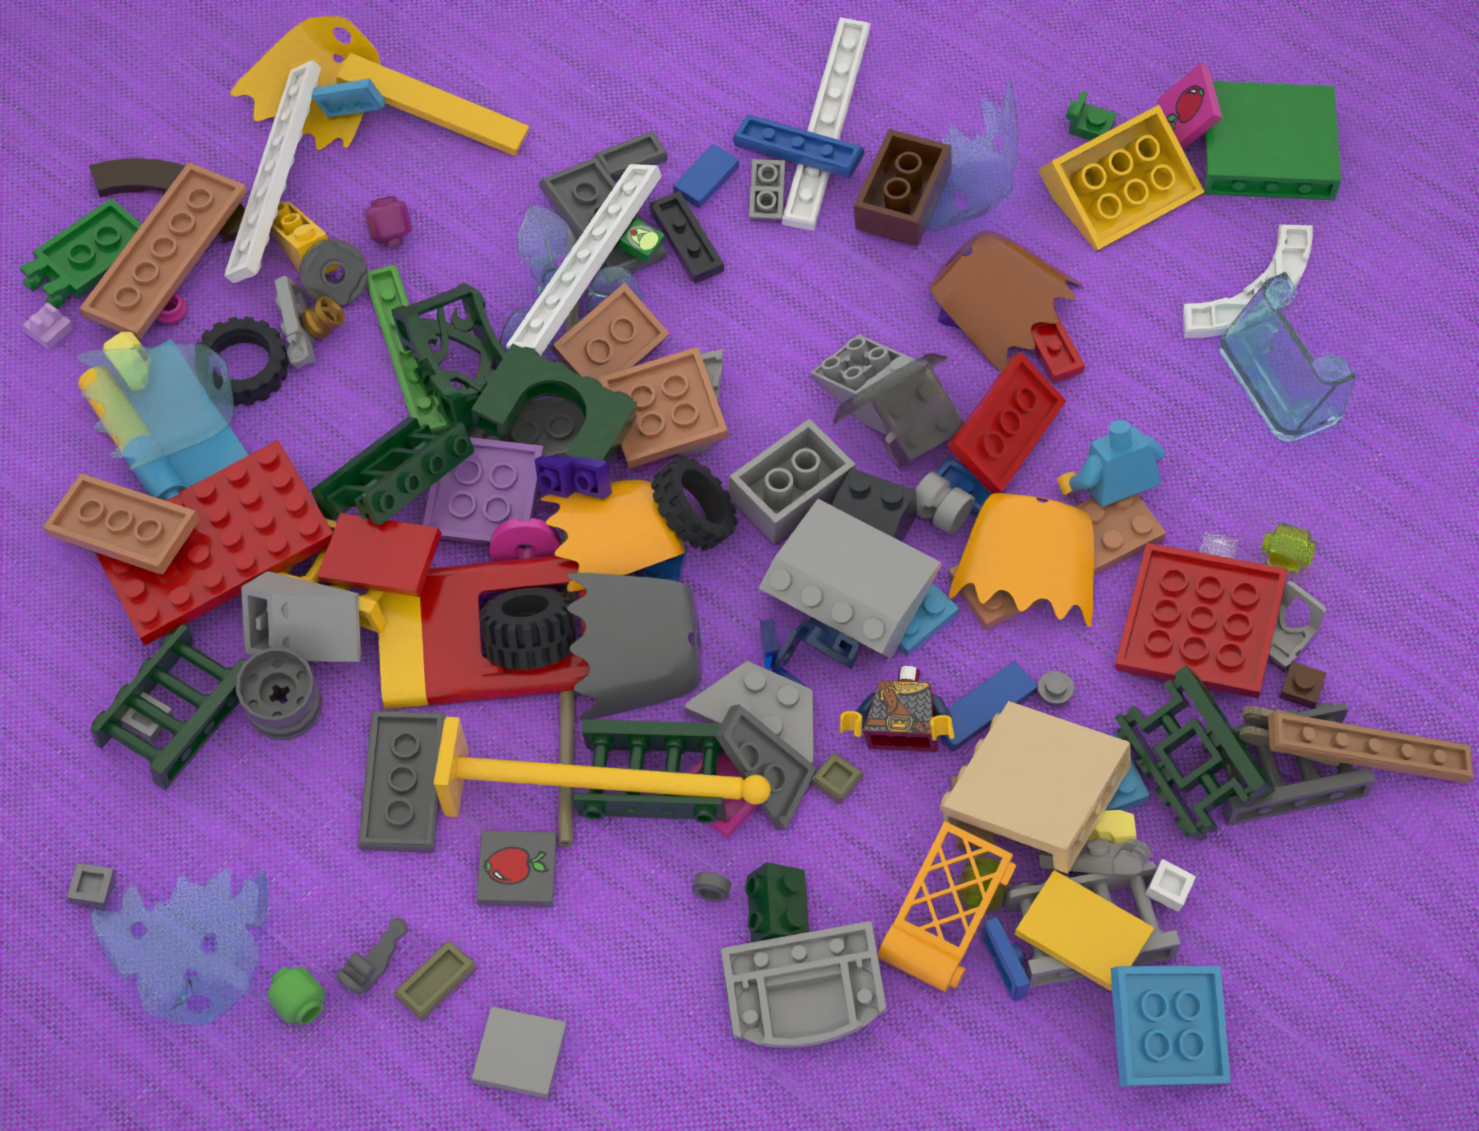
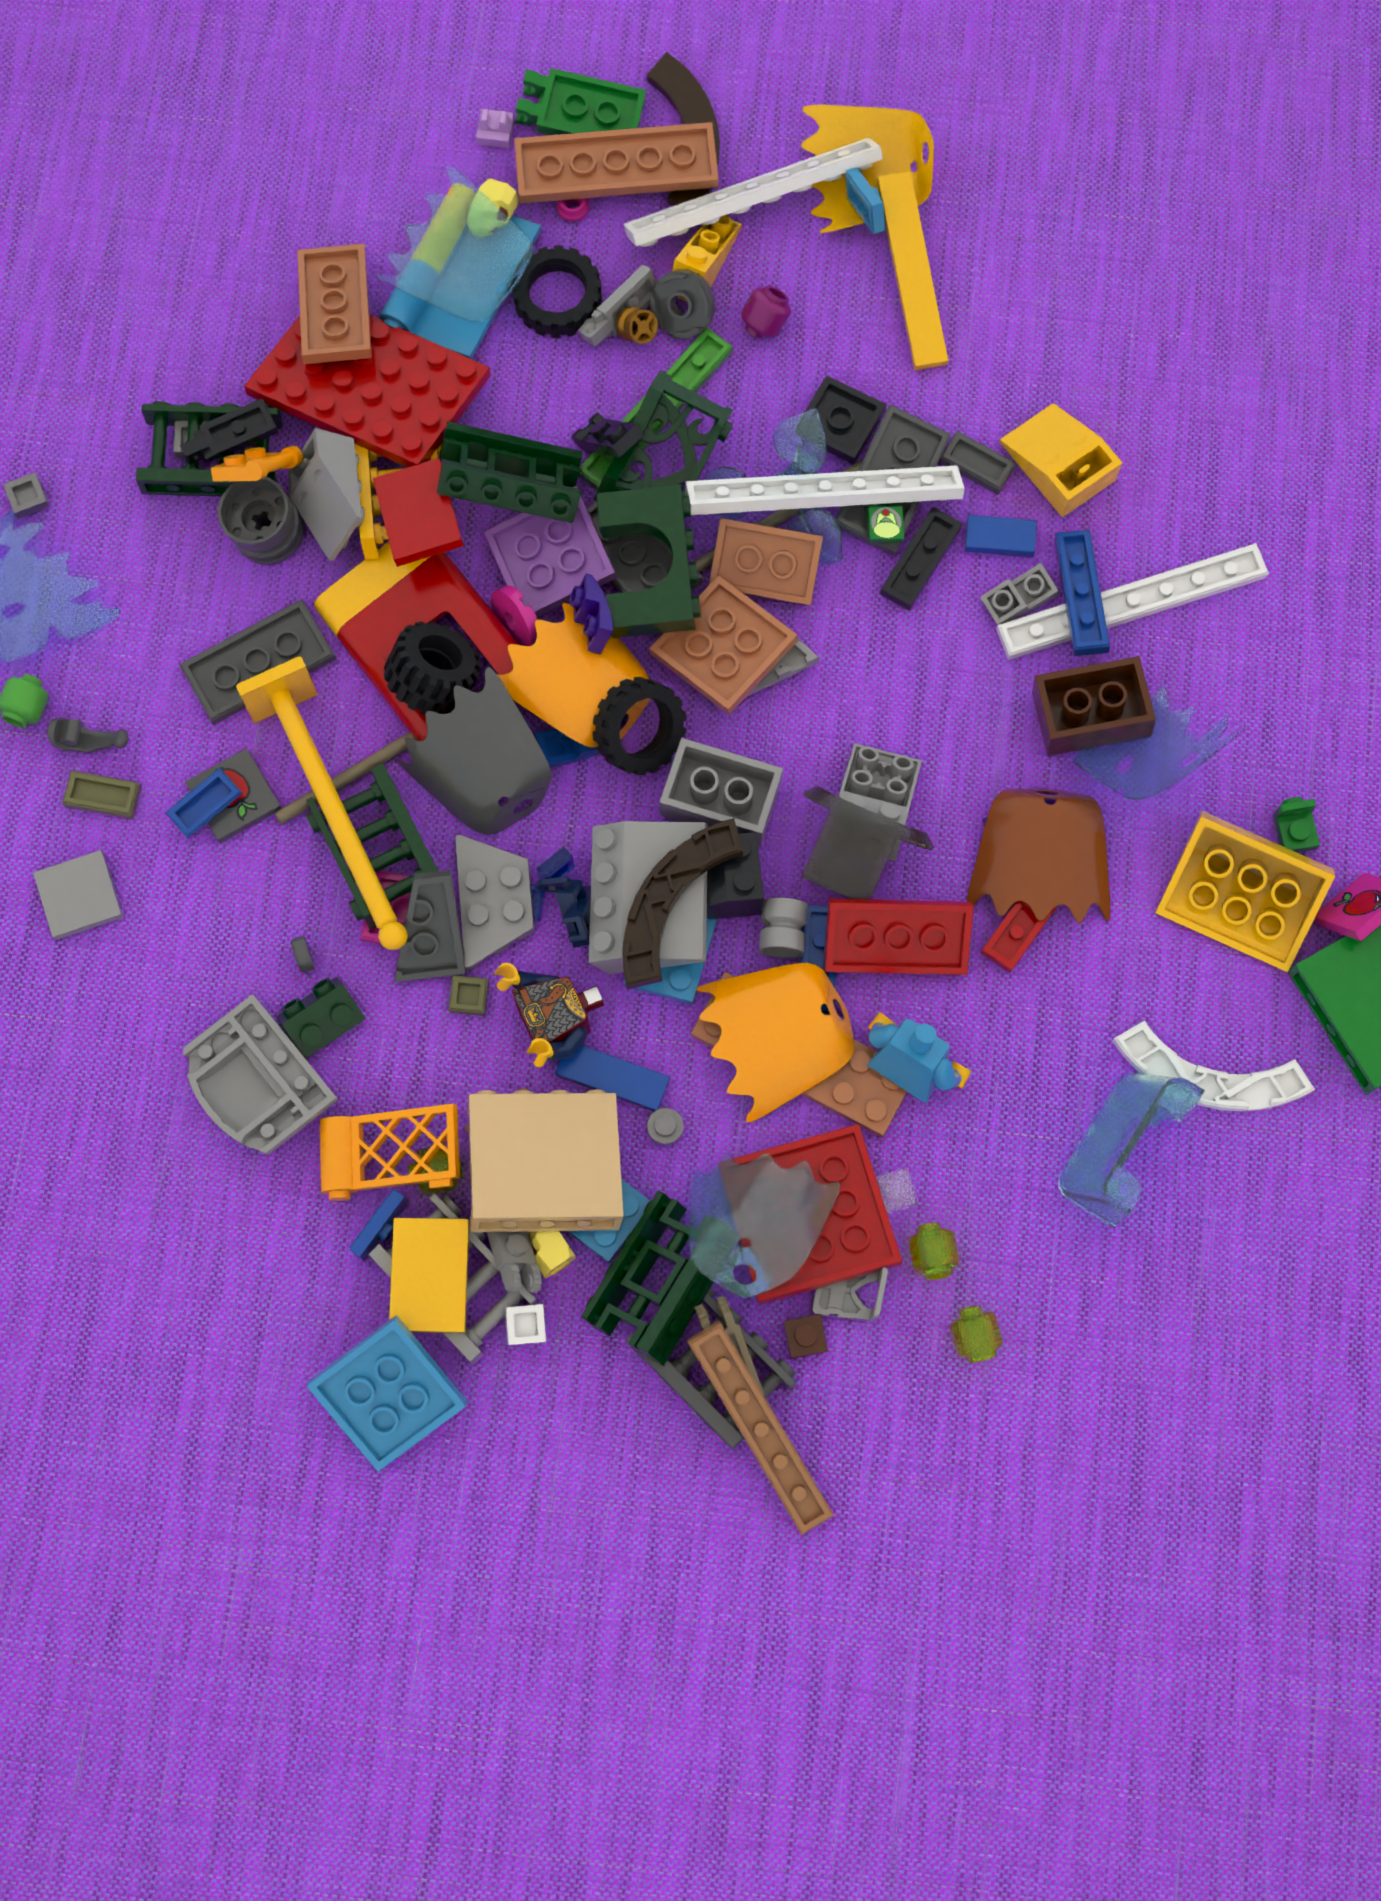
camera: 60 degrees right, 15 degrees up
none -> blue tile [165,768,243,839]
none -> black hinge [180,399,278,464]
none -> light orange plate [211,446,303,481]
none -> black plate [571,413,644,458]
none -> dark brown tile [622,818,743,990]
none -> clear light blue piece [689,1153,840,1298]
none -> black plate [794,375,887,464]
none -> clear neon green head [950,1305,1003,1363]
none -> yellow slope [999,403,1122,518]

